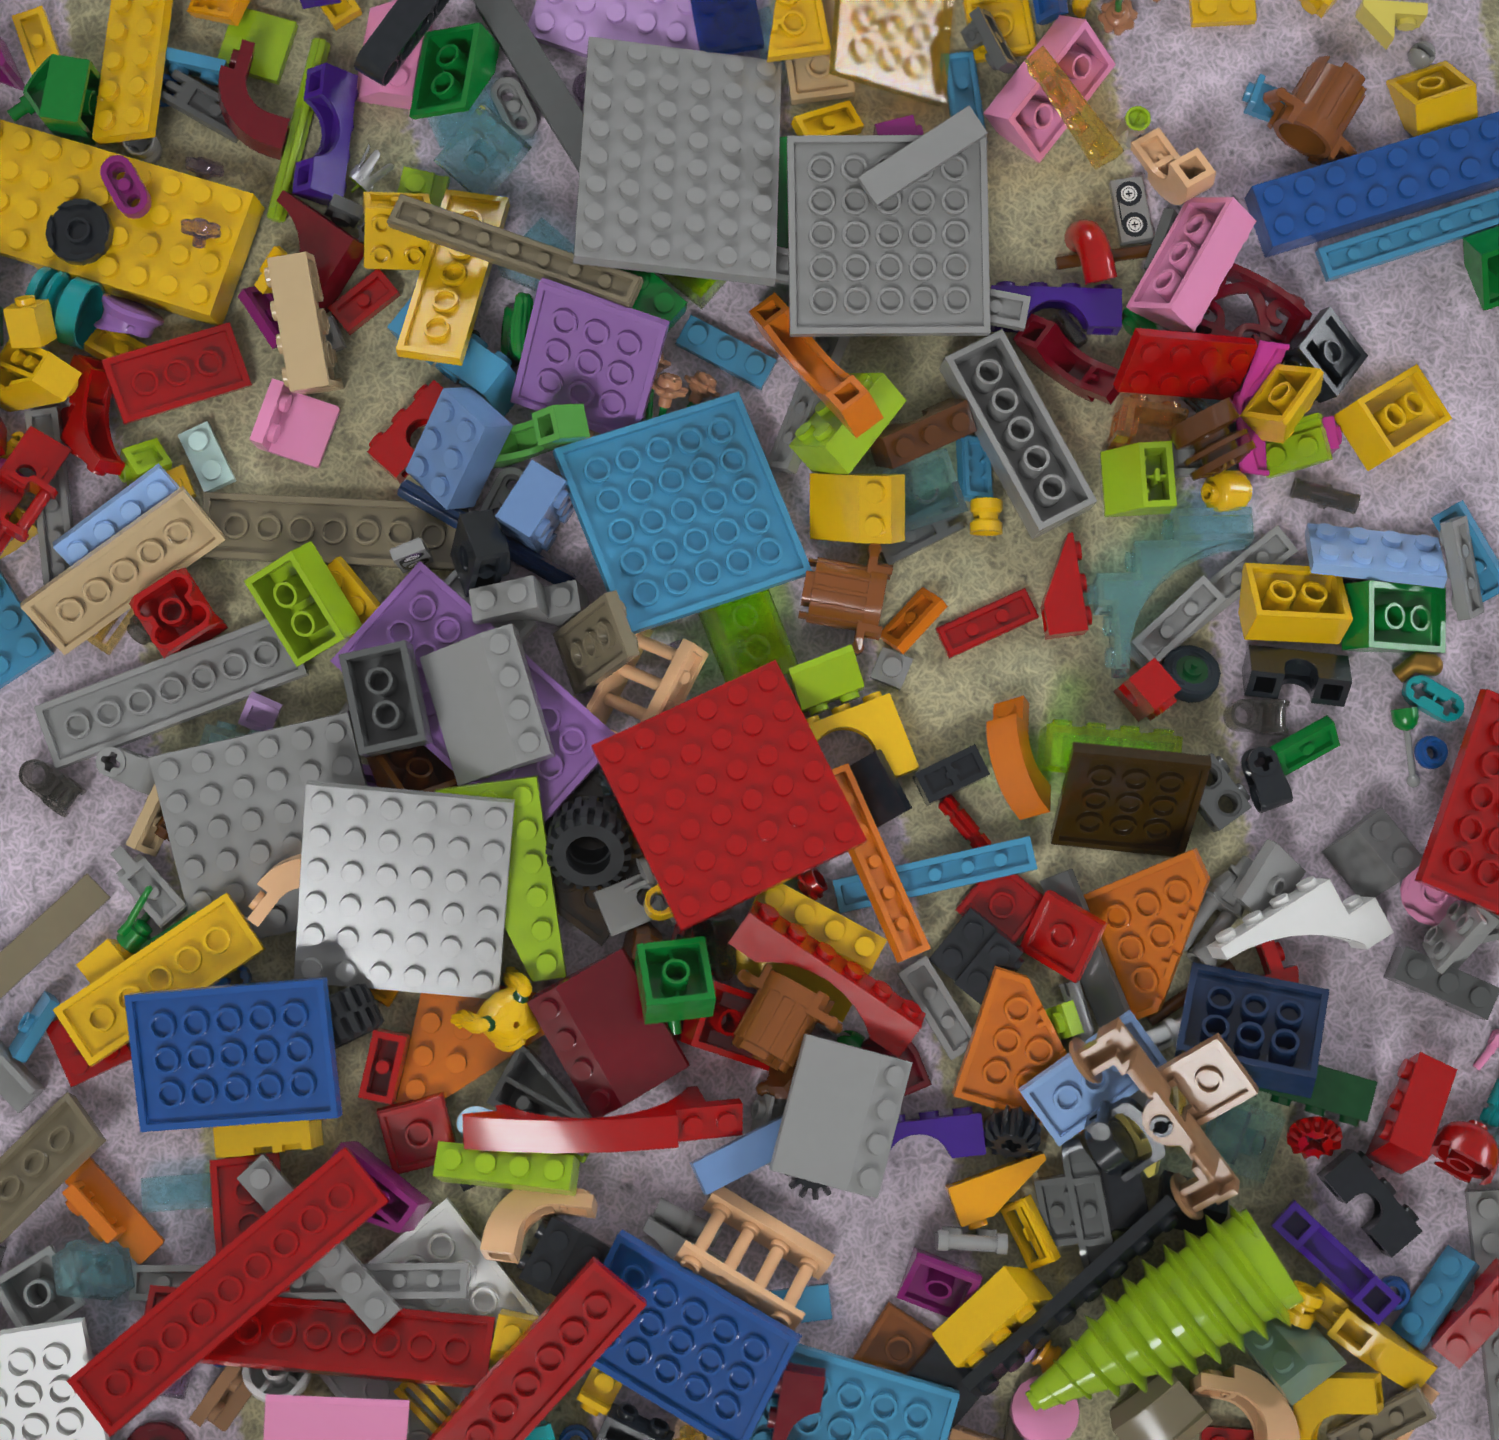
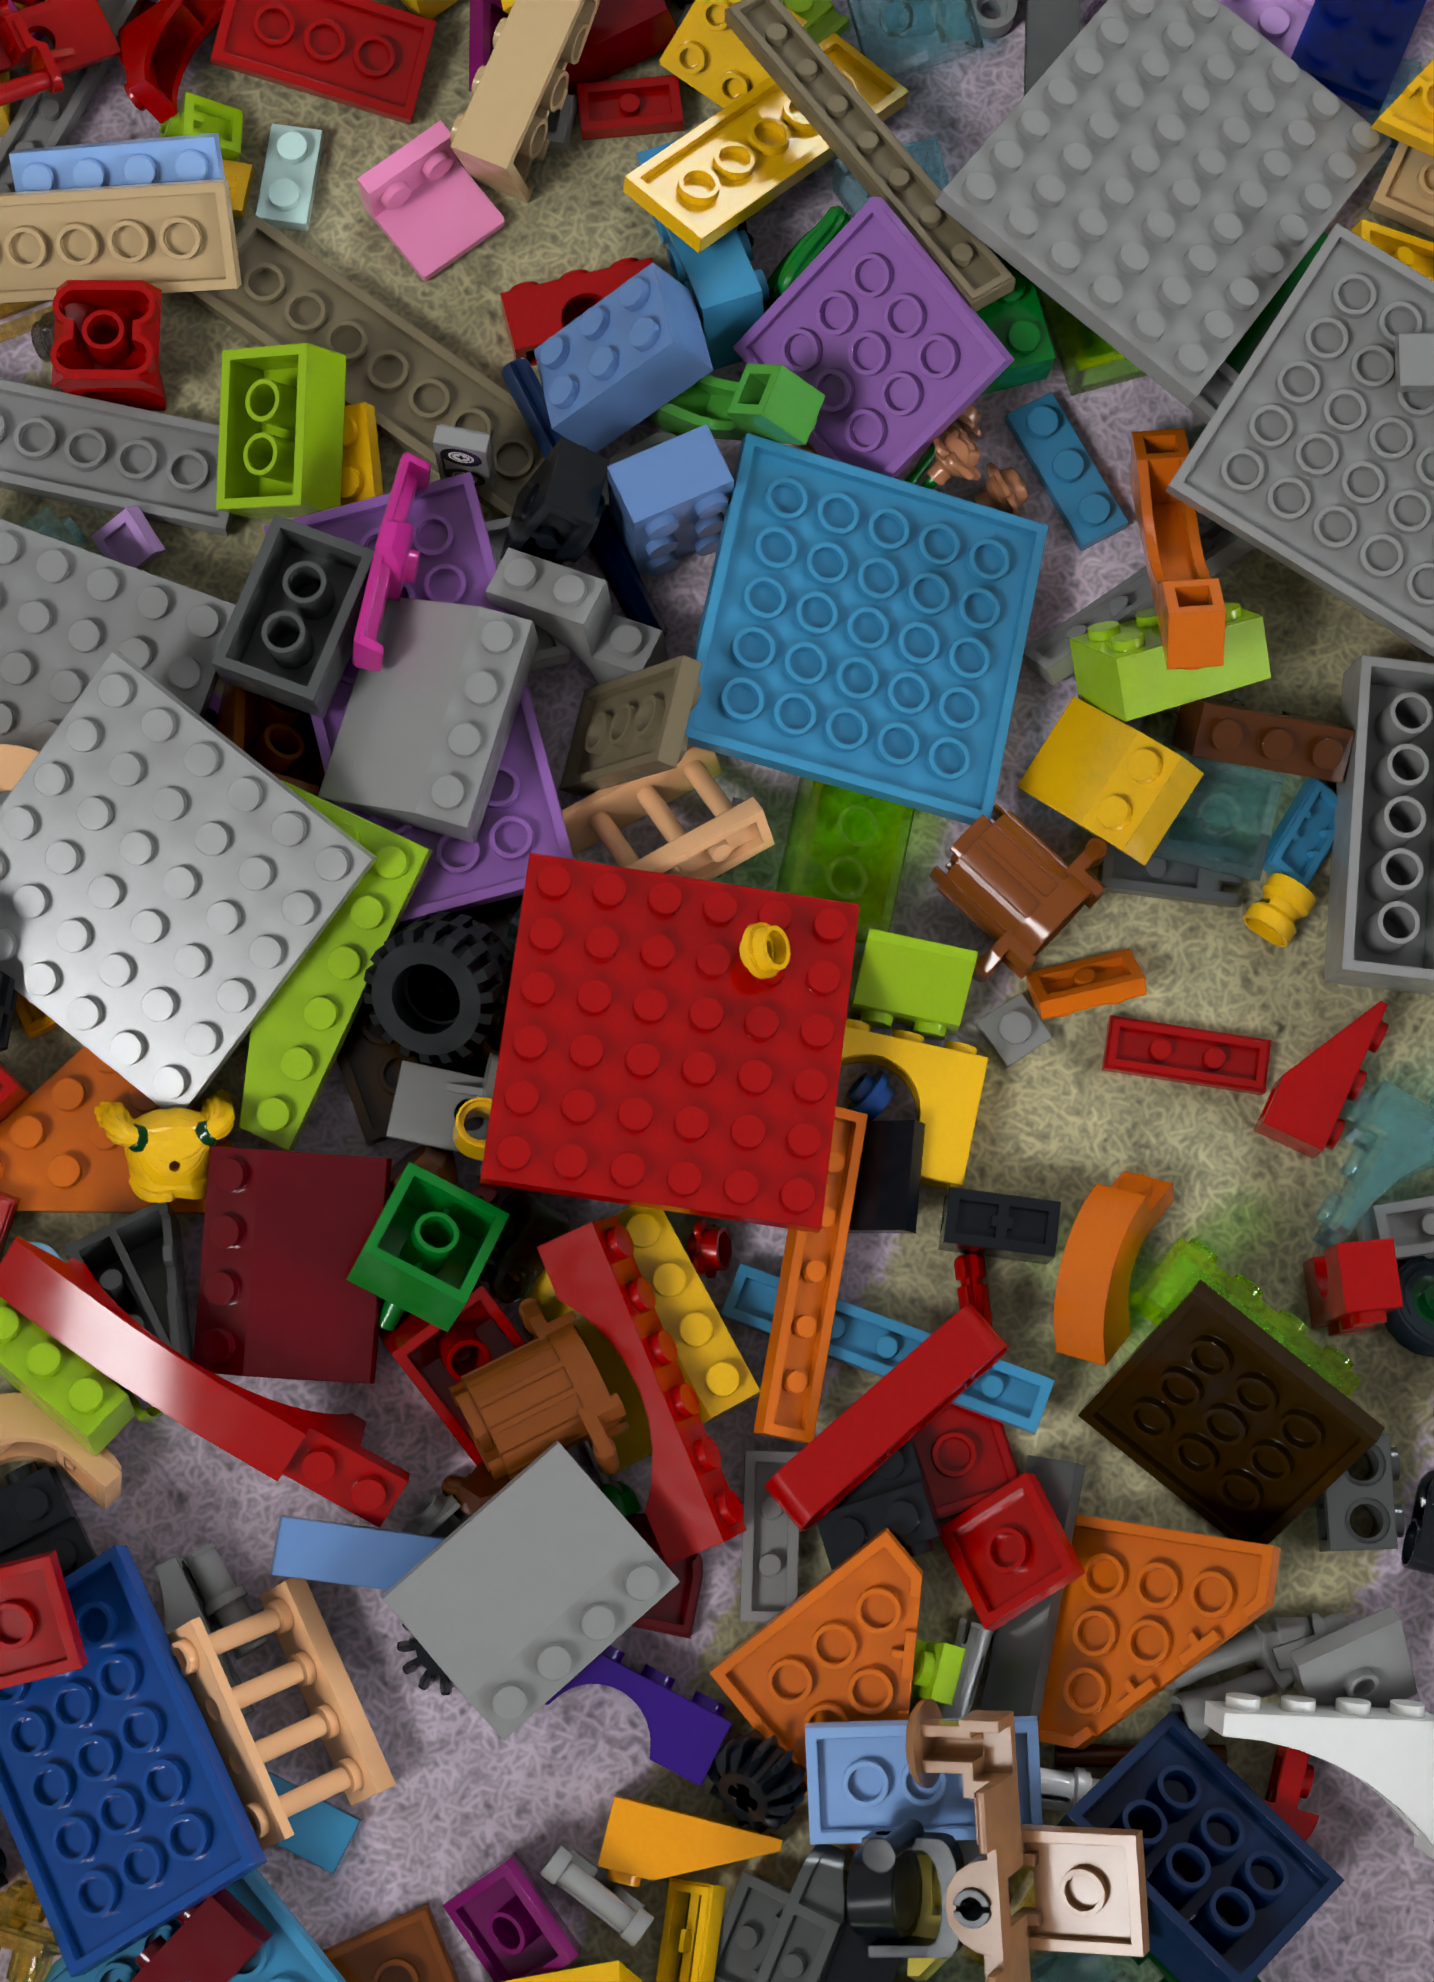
camera: 30 degrees right, 5 degrees down
none -> dark pink plate [353,452,431,672]
none -> yellow plate [739,922,790,979]
none -> red beam [764,1304,1010,1532]
none -> blue plate [846,1071,896,1121]

